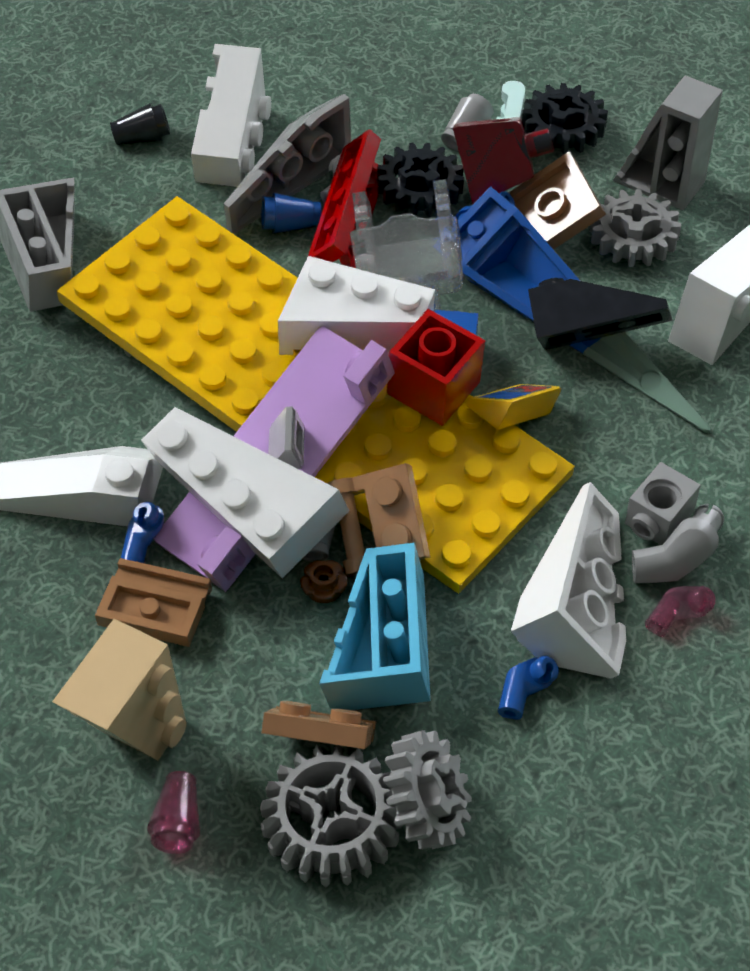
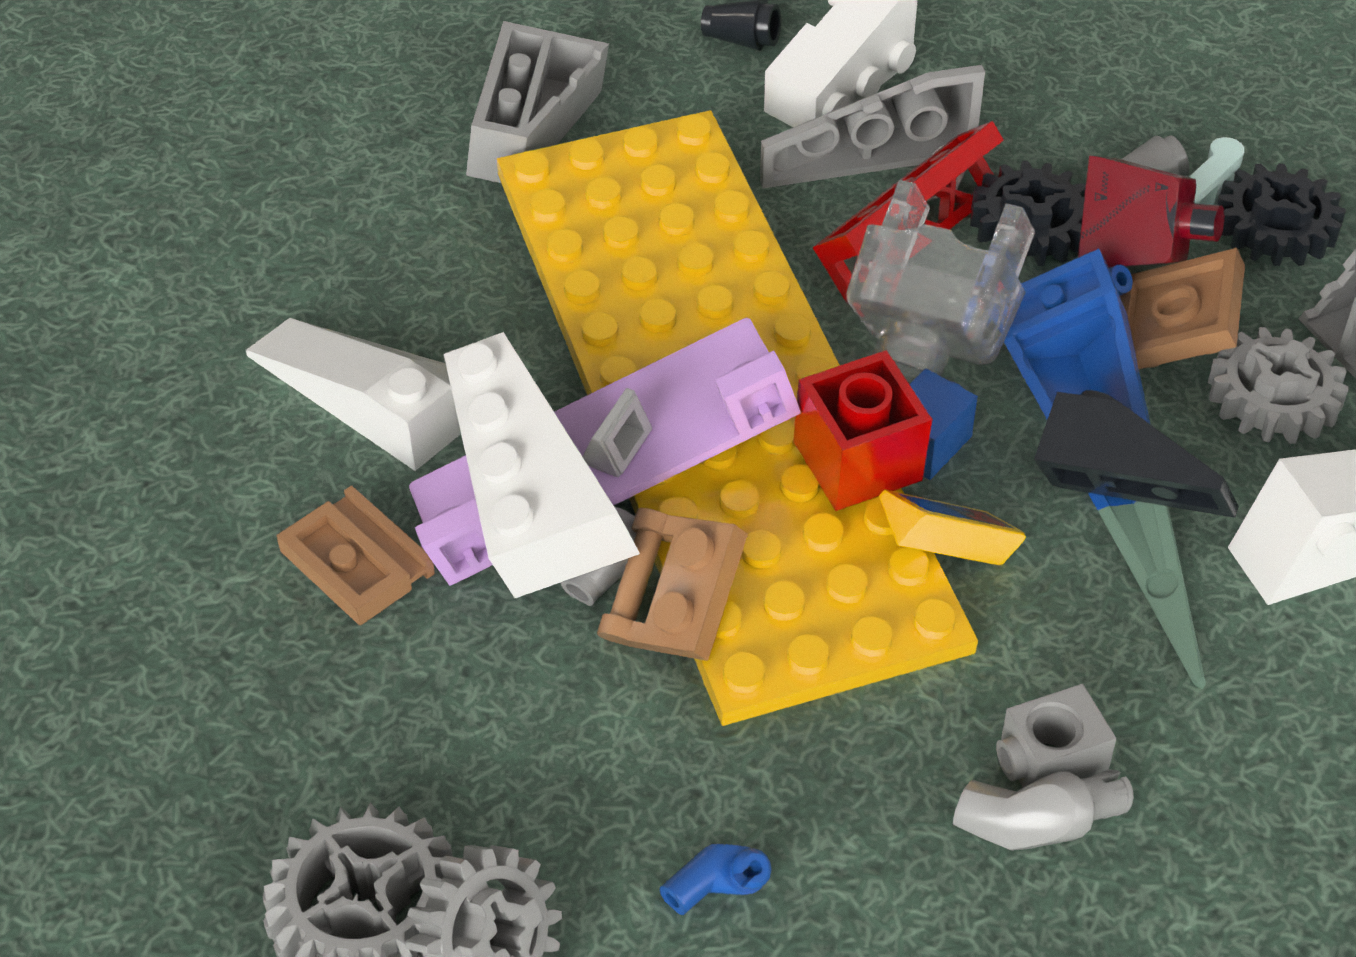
camera: 30 degrees right, 5 degrees down
tan wedge [52,619,186,761] -> none
blue arm [121,501,164,563] -> none
clear pink cone [147,771,200,854] -> none
blue cone [261,192,322,234] -> none
medium nougat plate [261,701,376,749] -> none
white wedge [278,256,435,355] -> none
reddish brown plate [300,560,348,603] -> none
medium azure wedge [319,543,431,710] -> none
white wedge [511,482,626,678] -> none
clear pink arm [645,586,716,637] -> none

